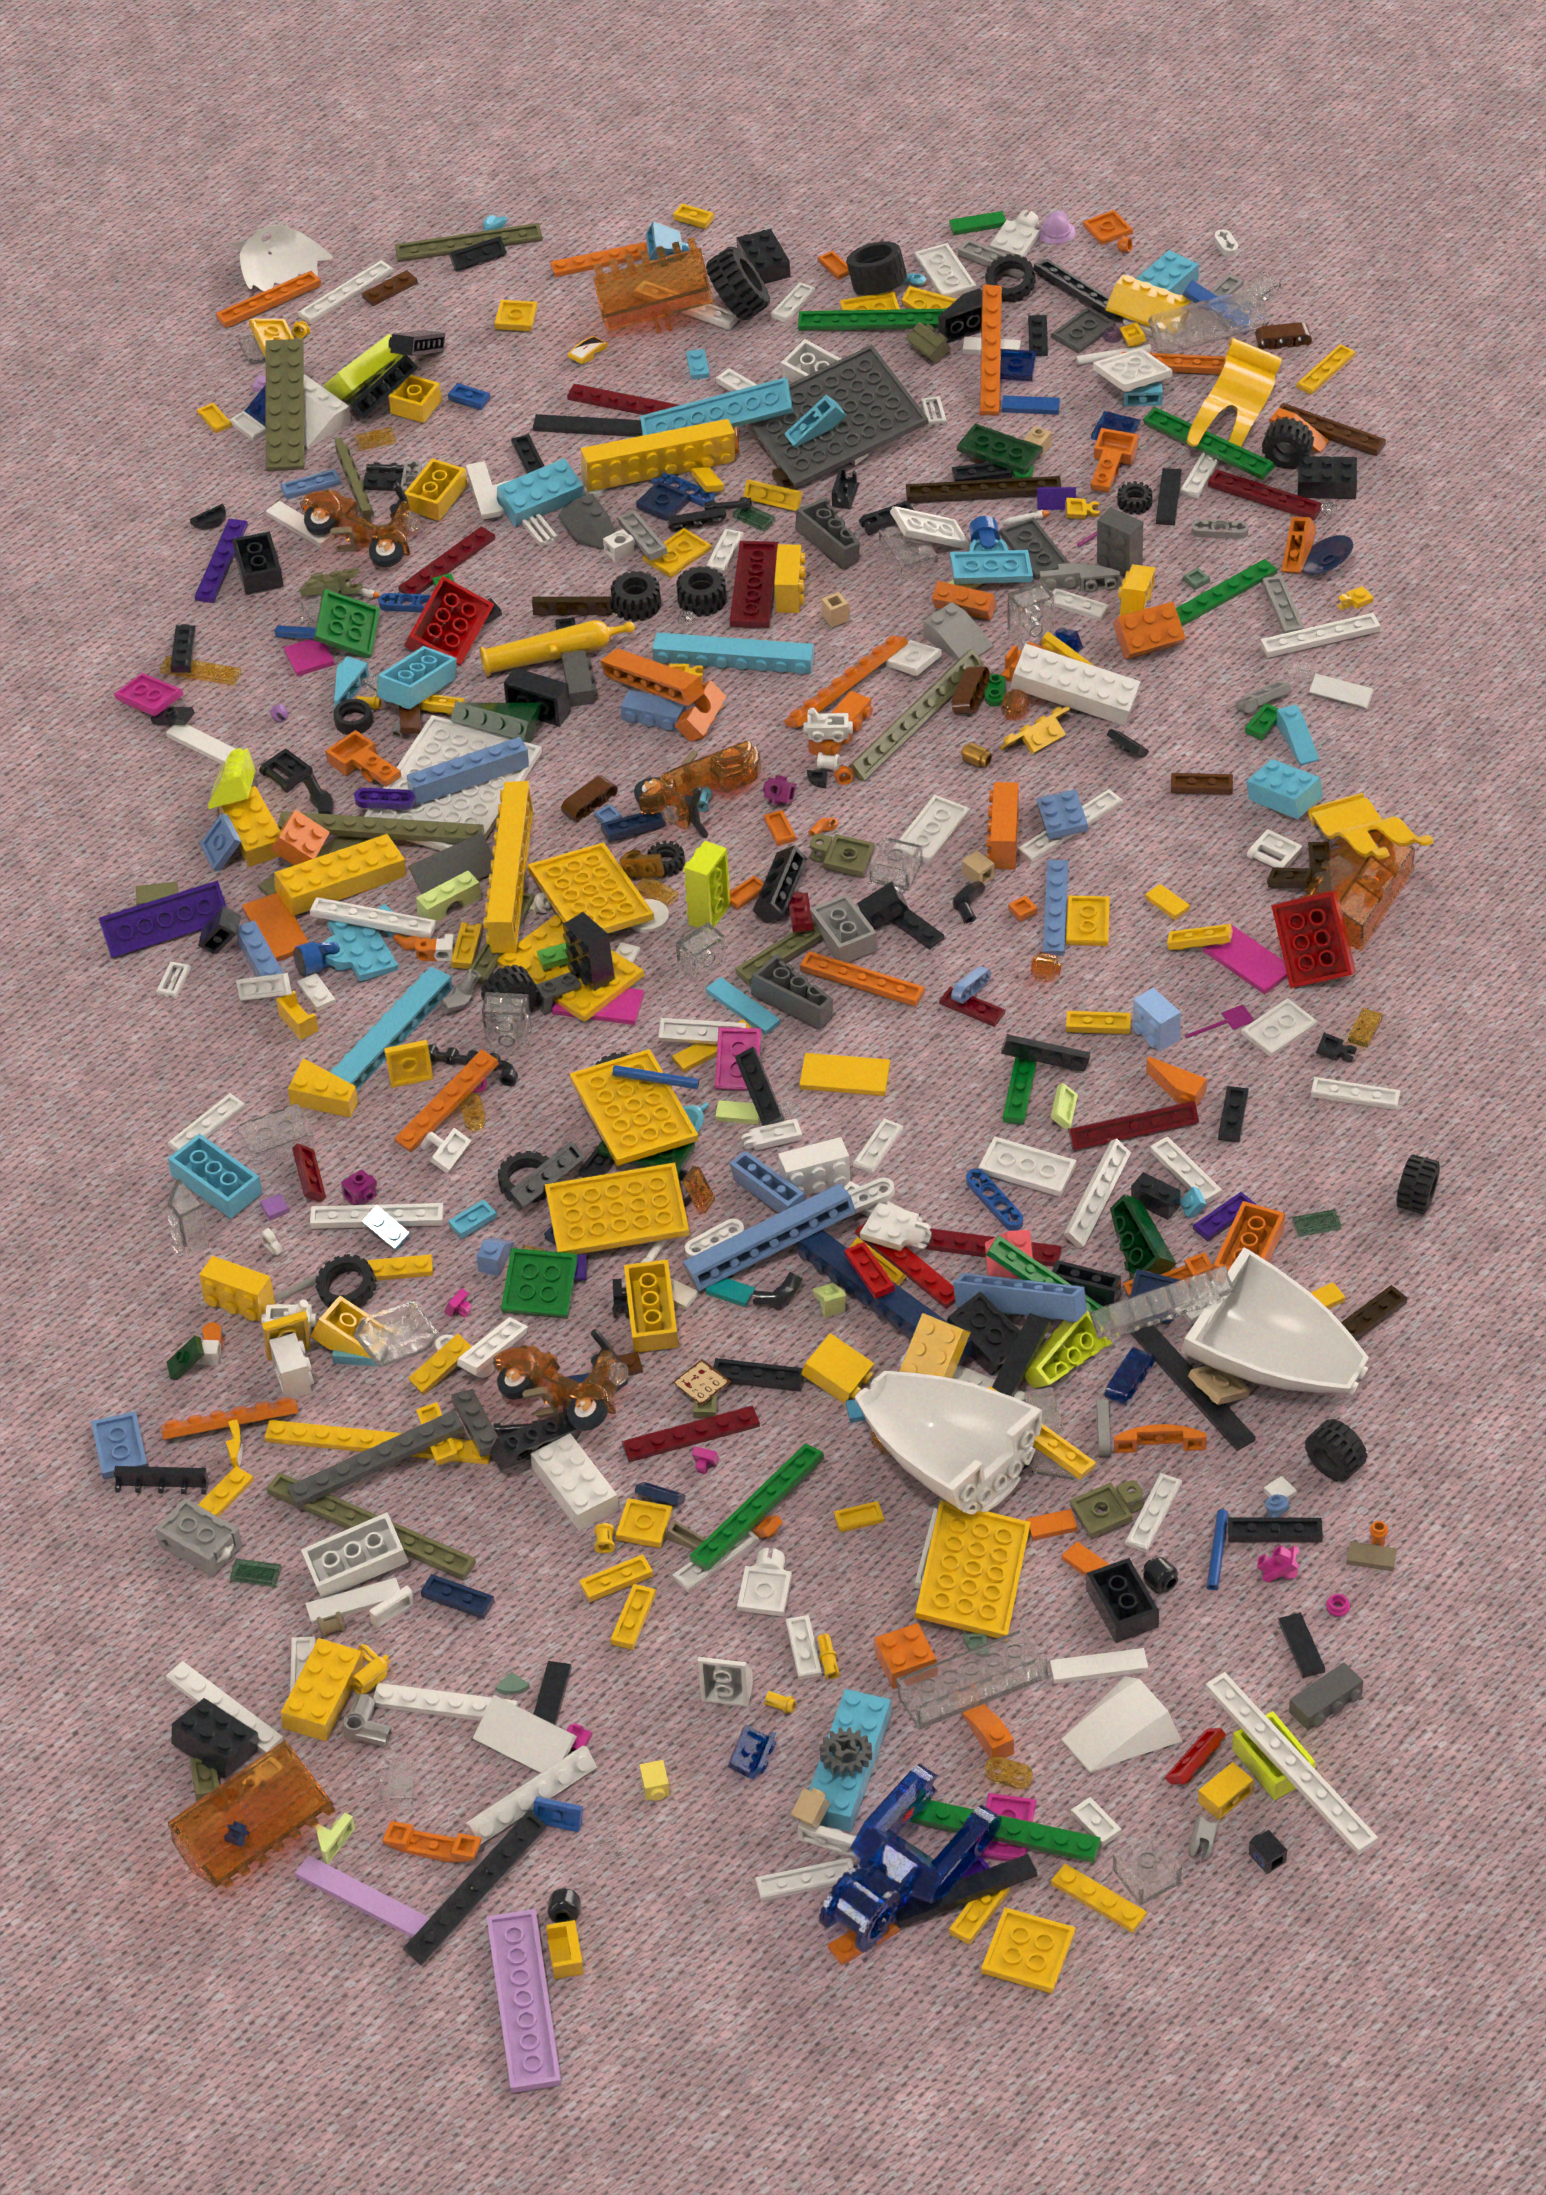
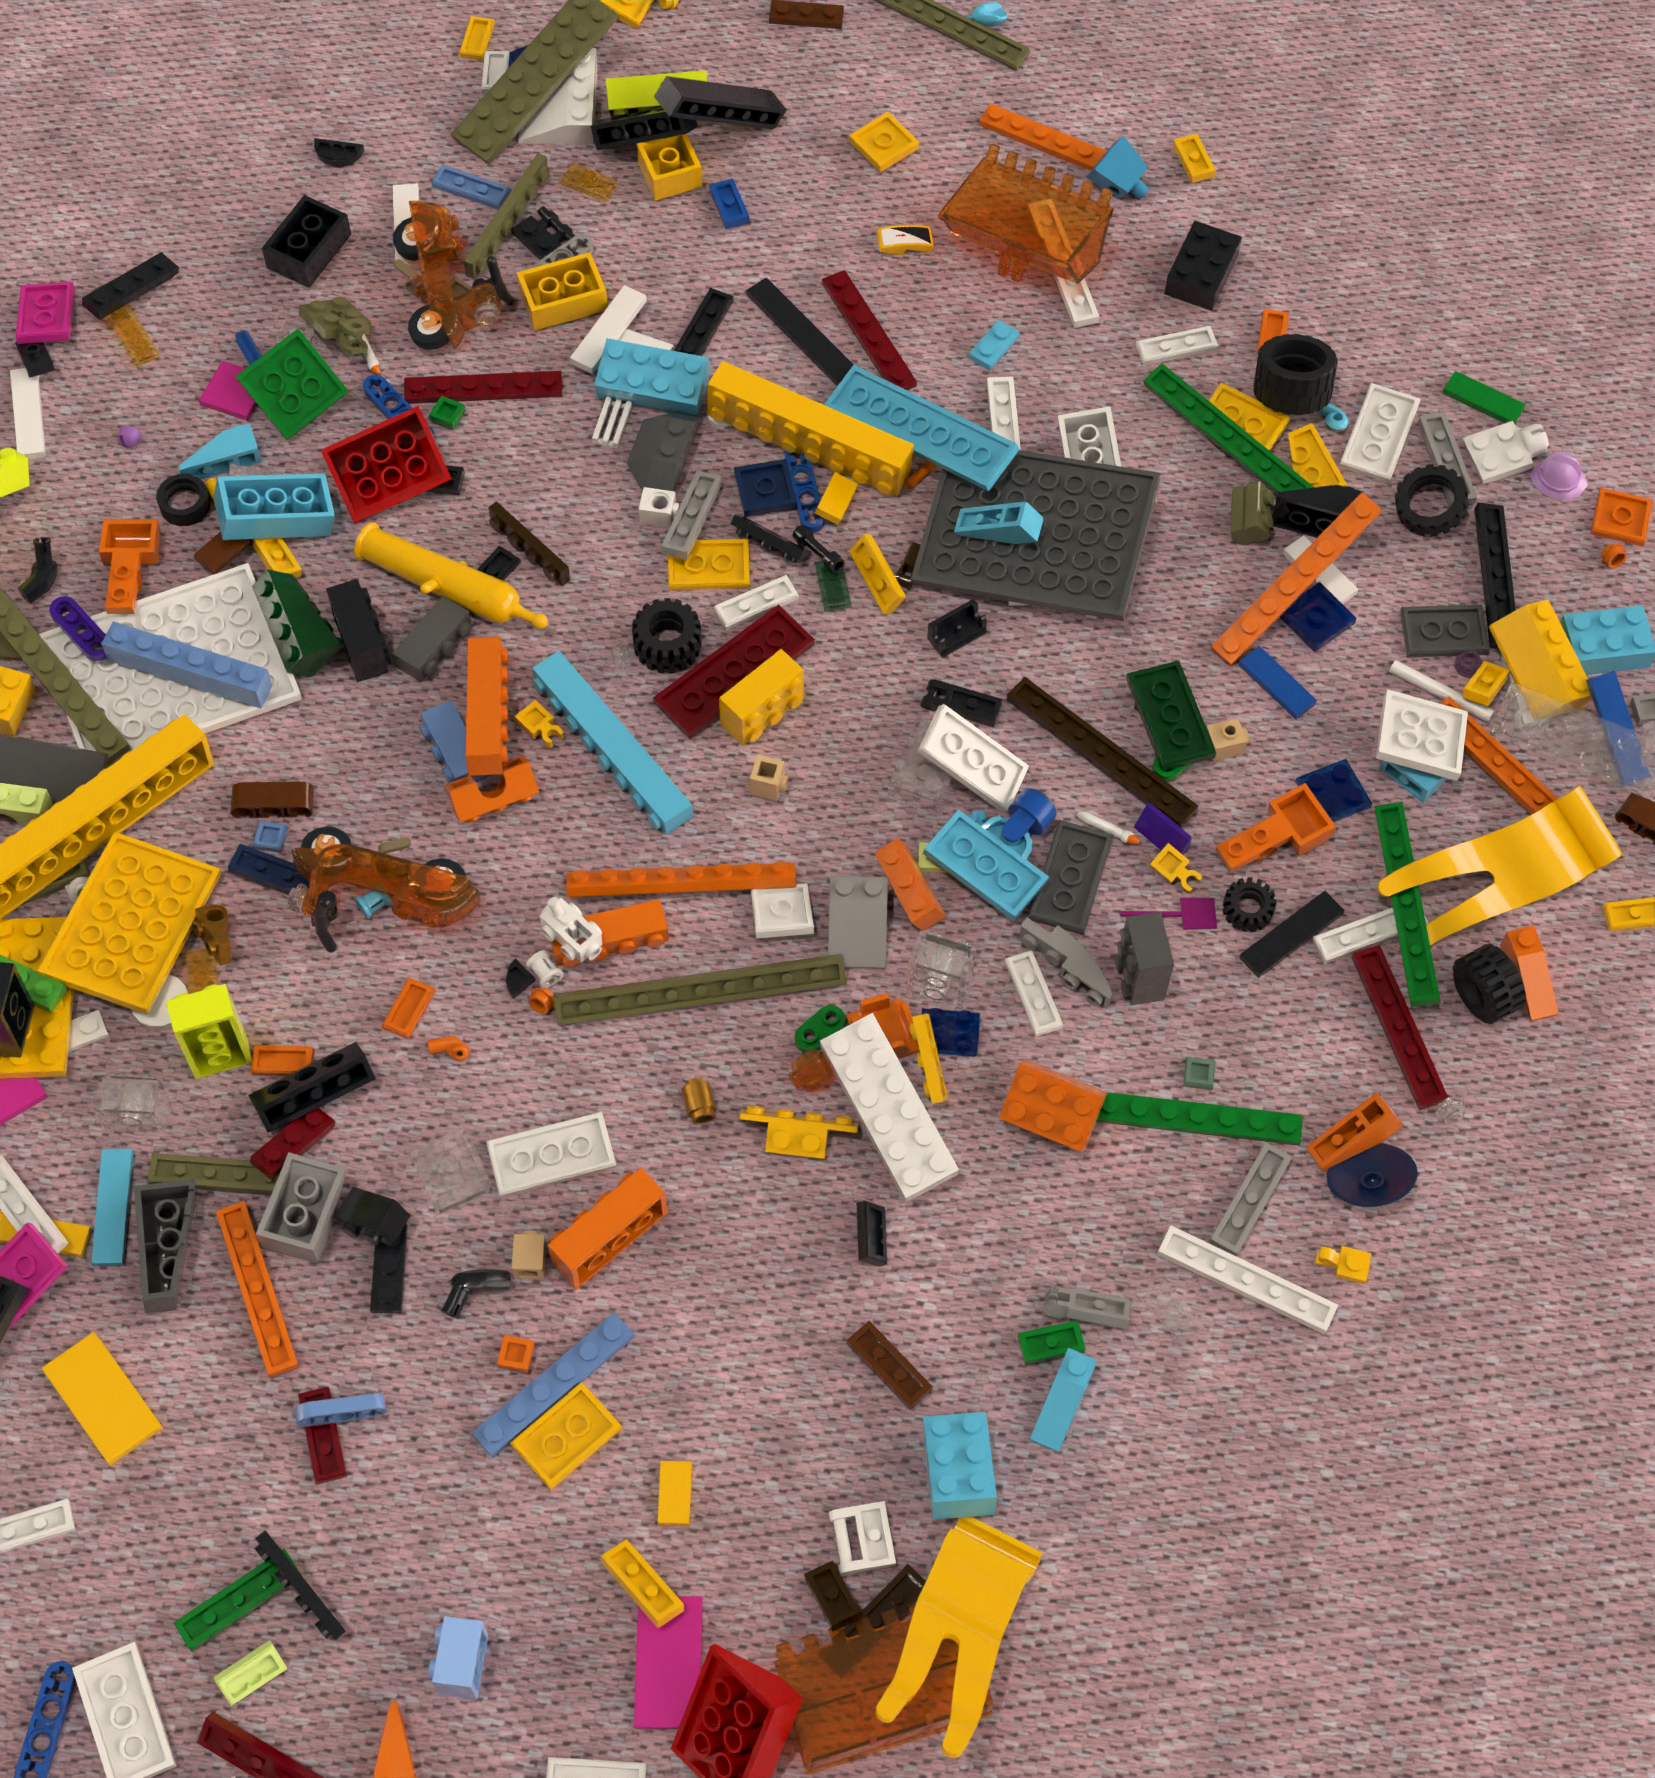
camera: 40 degrees right, 15 degrees up
dark purple plate [194,518,248,603] -> none
black plate [259,748,313,793] -> none
black plate [449,236,507,271] -> none
black tyre [610,571,661,622] -> none
black tyre [647,840,685,878] -> none
black tyre [706,247,770,320] -> none
magenta brick [763,775,797,805] -> none
dark grey wedge [795,497,860,568] -> none
olive plate [809,834,875,878] -> none
white tile [921,396,947,427] -> none
reddish brown beam [951,666,990,714] -> none
black plate [952,462,1012,482] -> none
white tile [1017,789,1123,863] -> none
black plate [1028,315,1048,356] -> none
clear orange head [1030,952,1062,981] -> none
medium blue plate [1036,789,1089,840] -> none
yellow plate [1066,1011,1131,1034] -> none
yellow wedge [1118,564,1156,616] -> none
magenta piece [1185,1004,1255,1038] -> none
light grey beam [1192,519,1249,539] -> none
reddish brown plate [1279,403,1386,456] -> none
black brick [1297,456,1357,500] -> none
white tile [1309,673,1374,709] -> none

